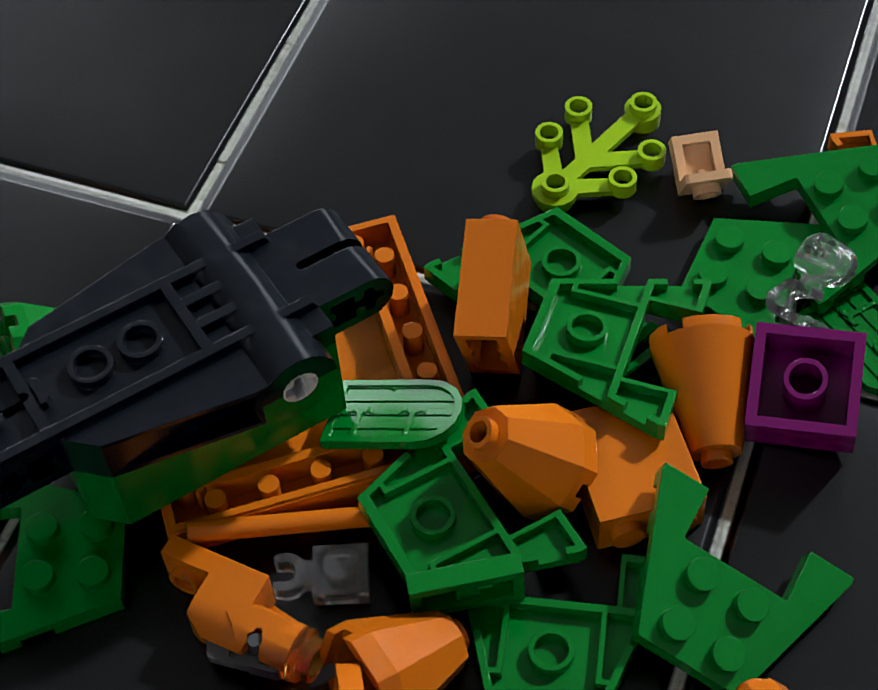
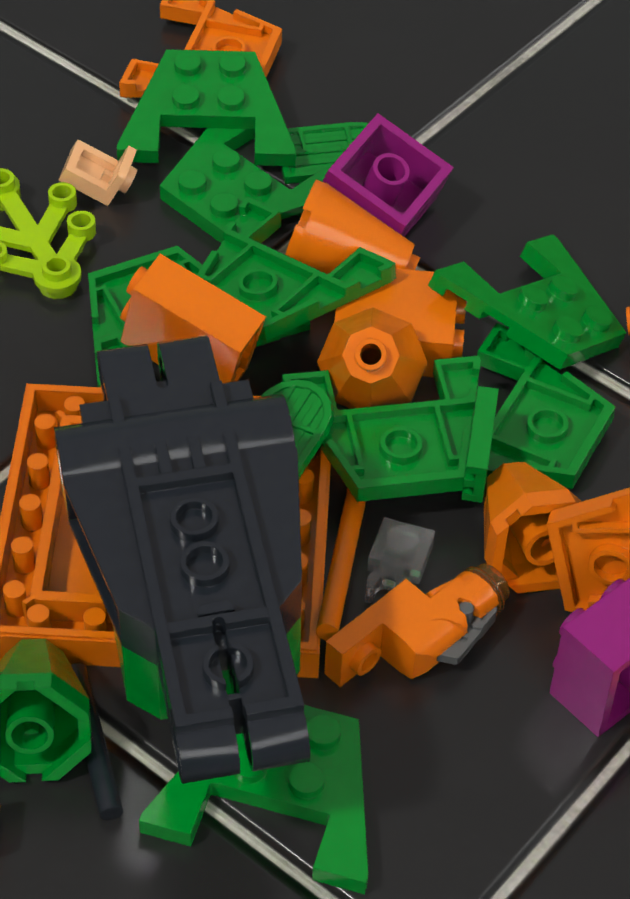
camera: 75 degrees left, 5 degrees down
clear leg [766,232,858,329] -> none

